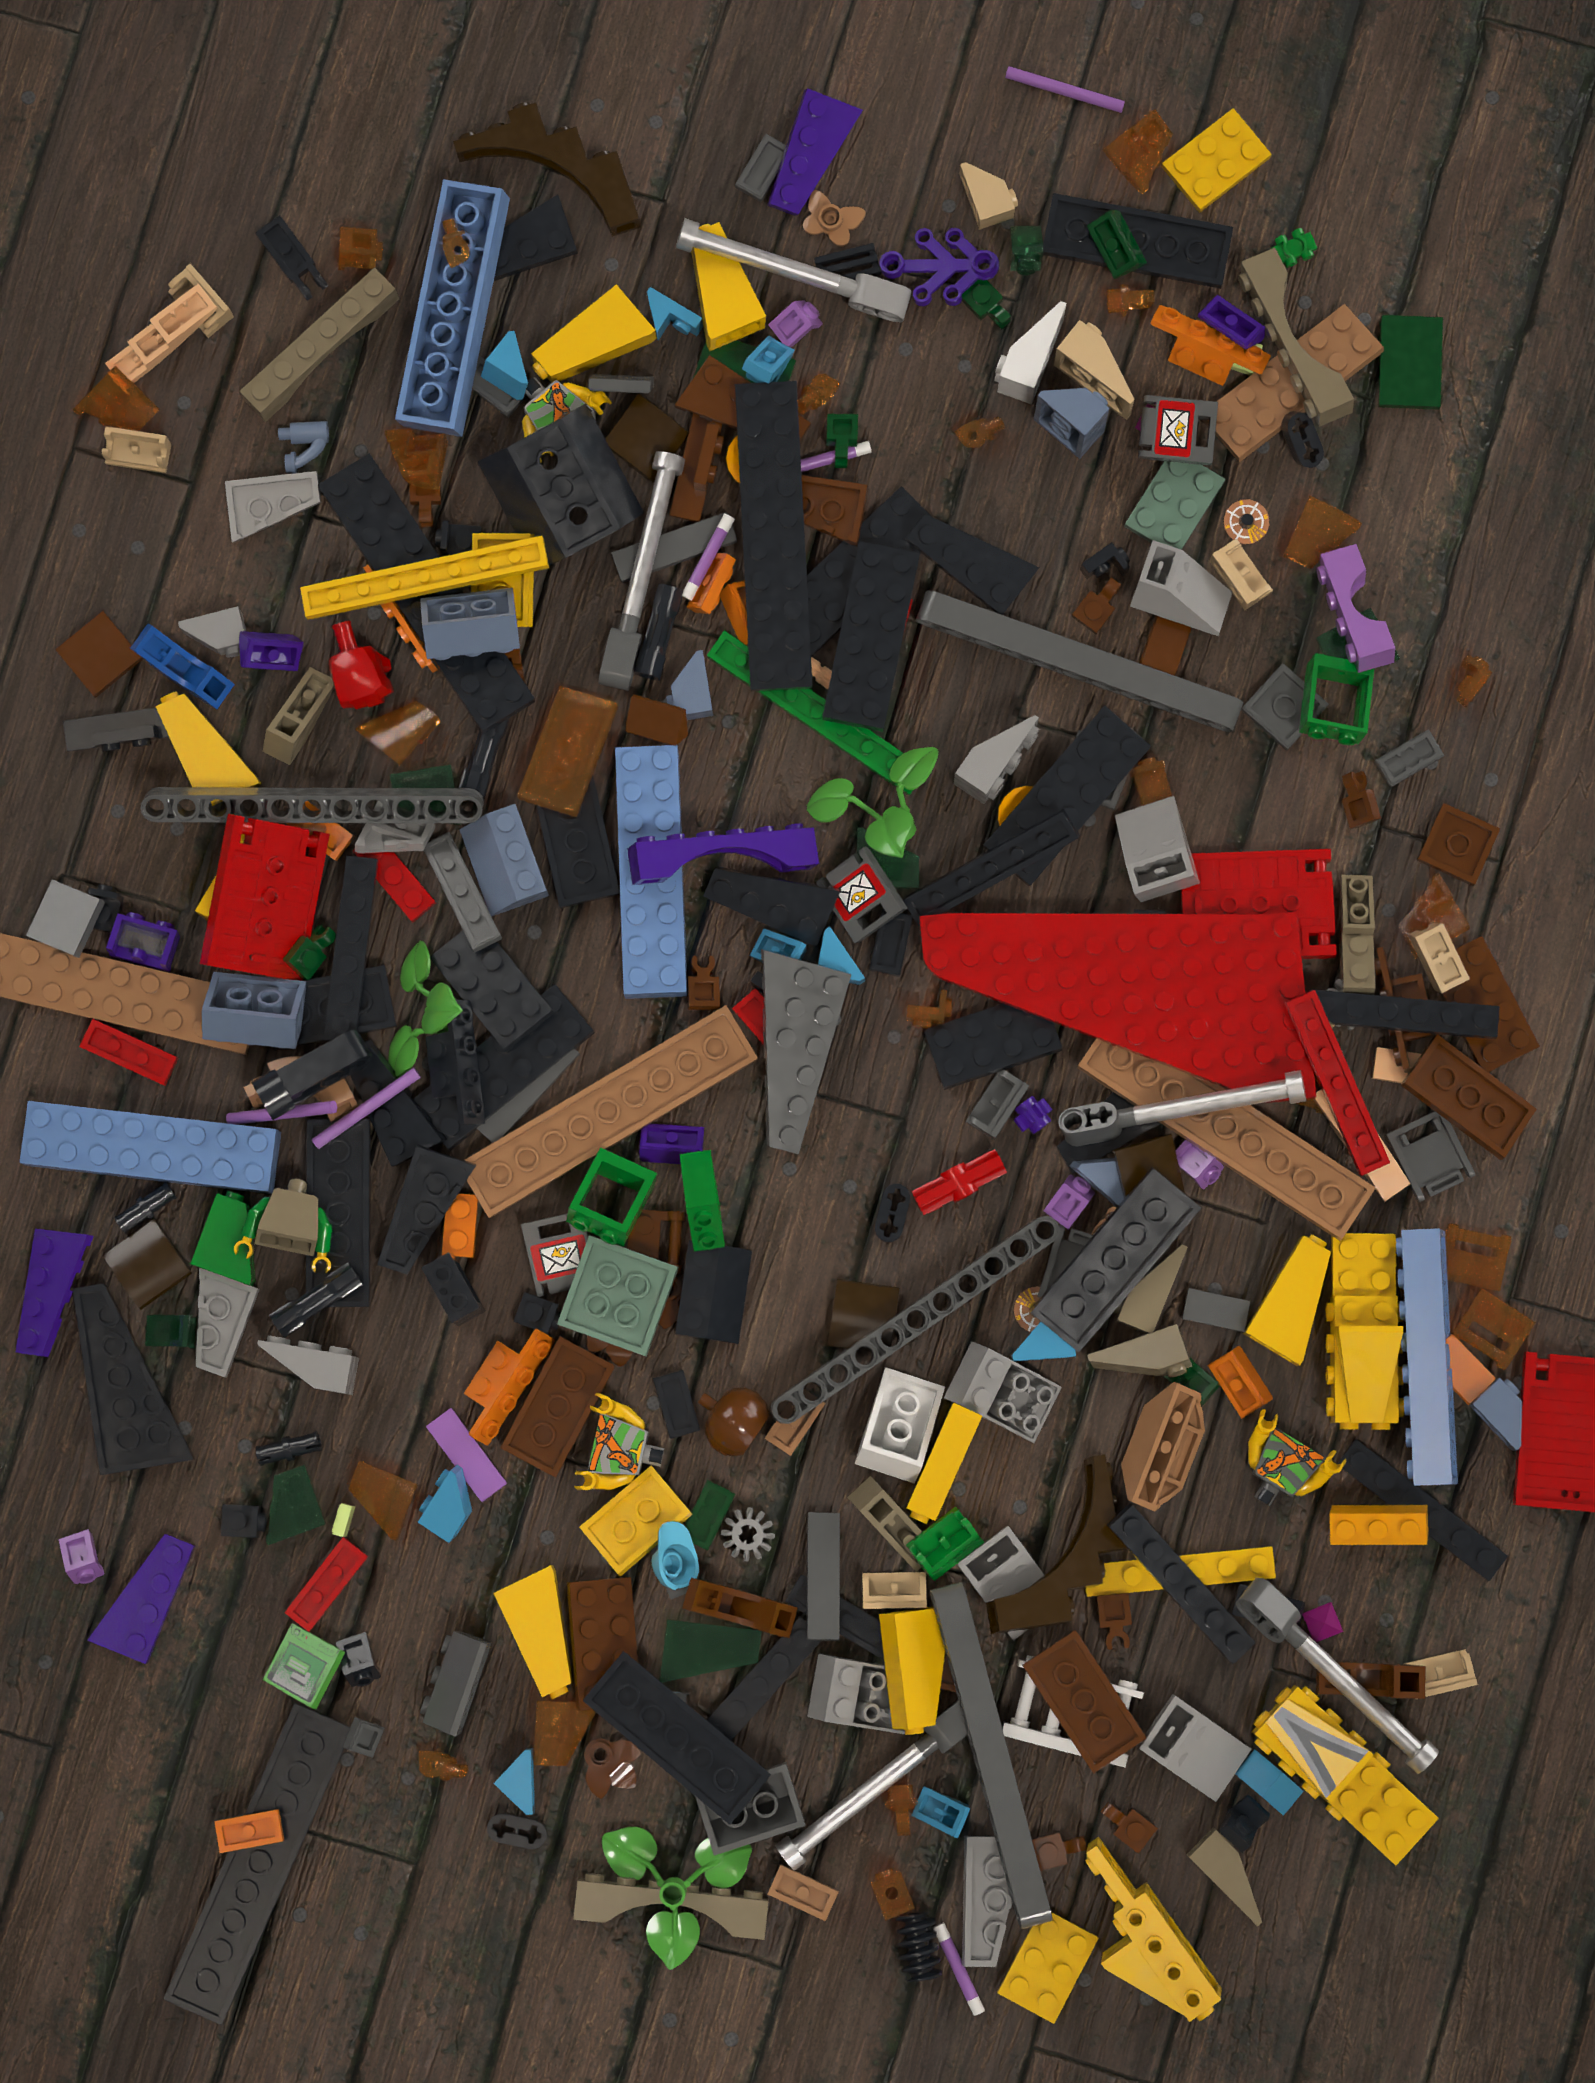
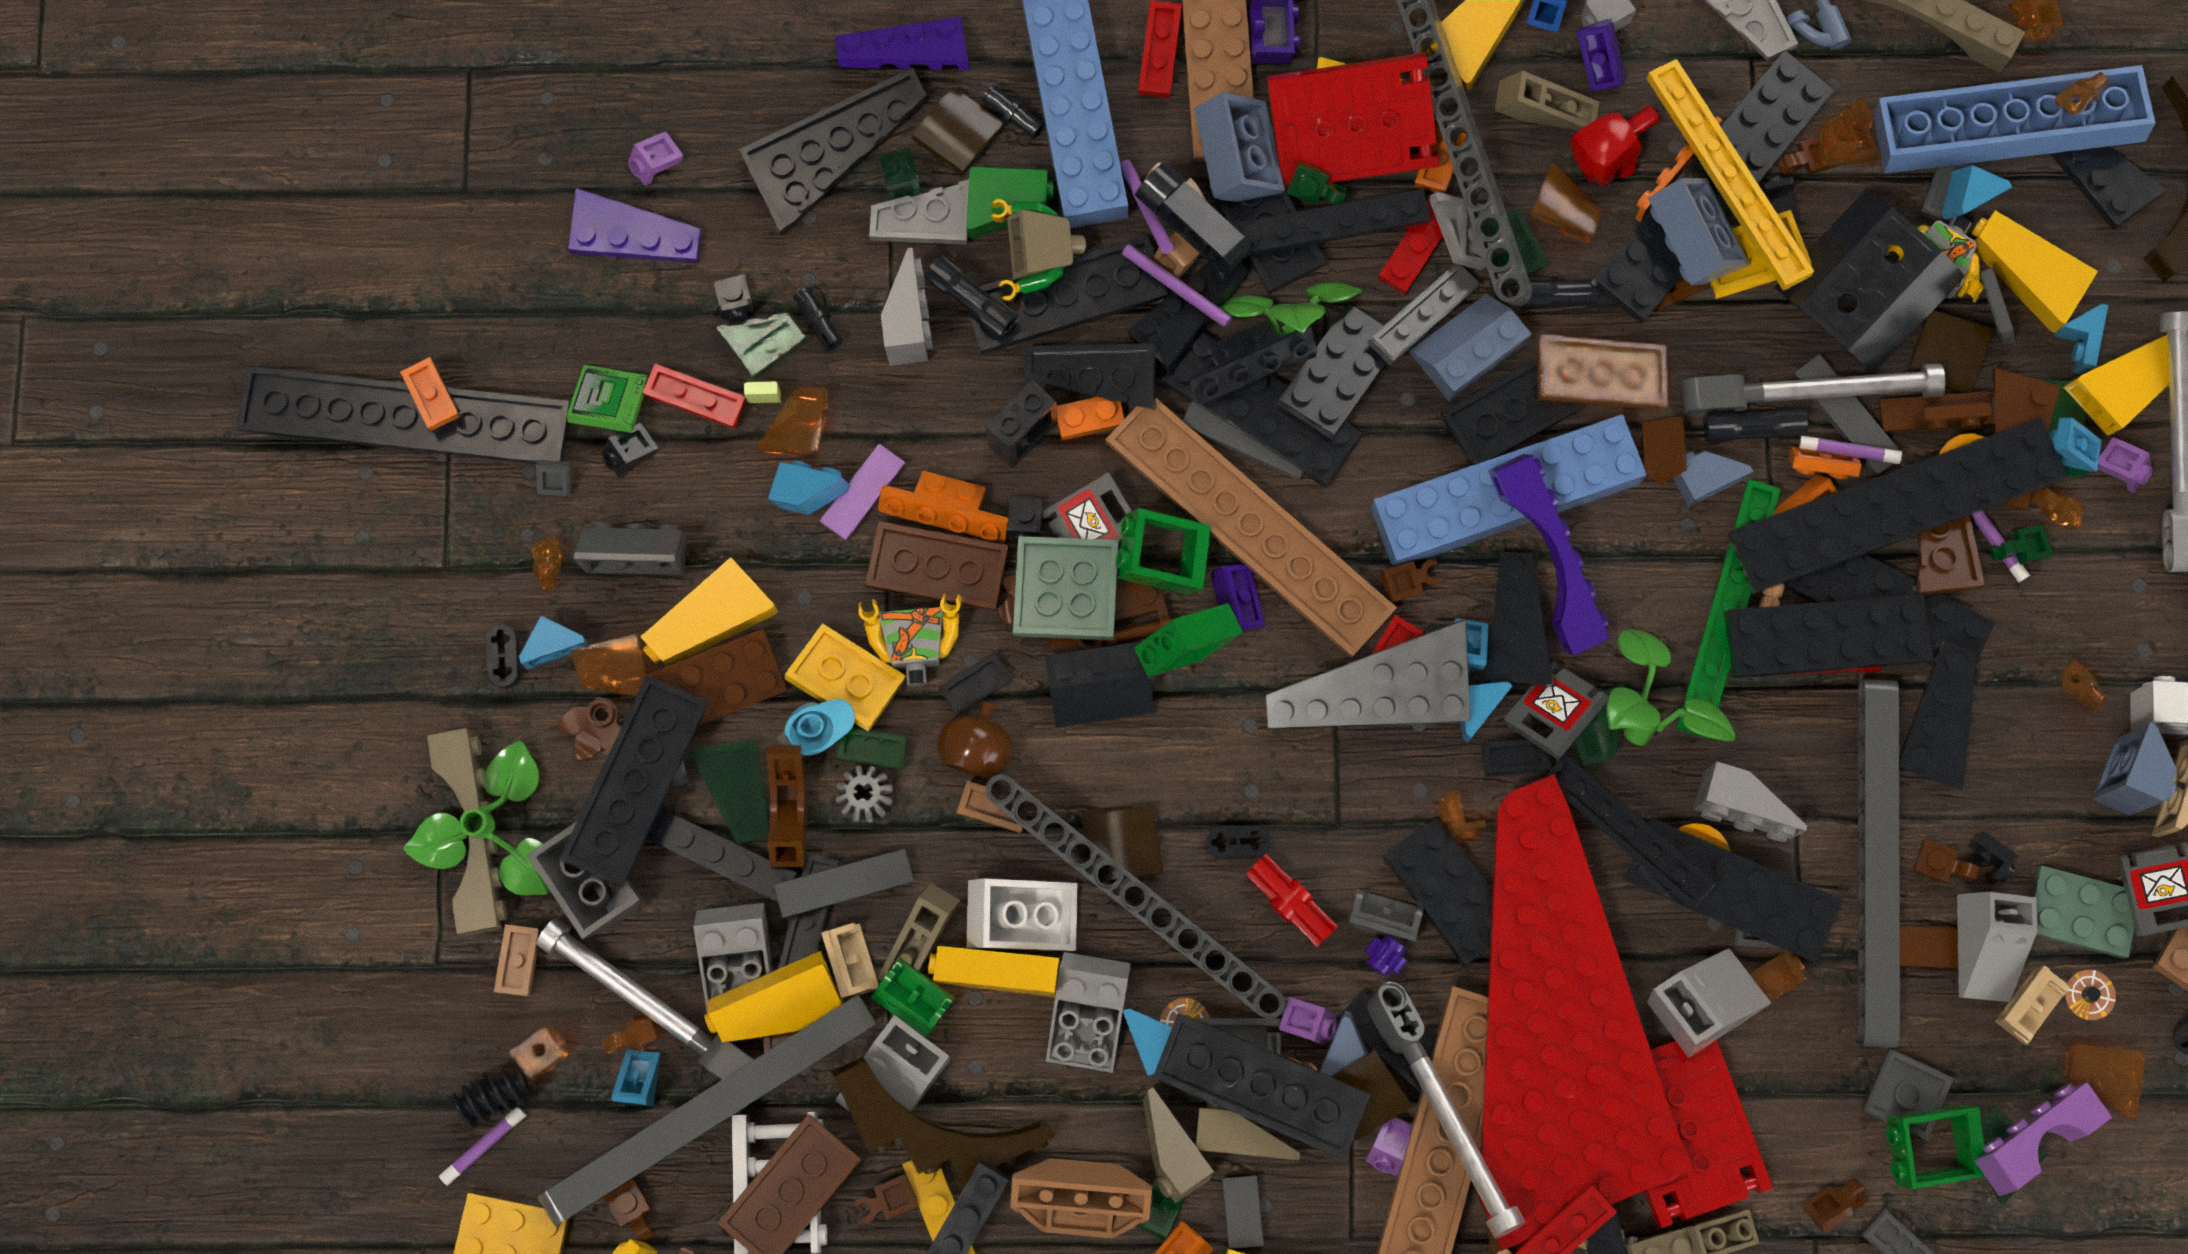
camera: 70 degrees right, 5 degrees down
light grey wing [962,1836,1012,1967] -> none

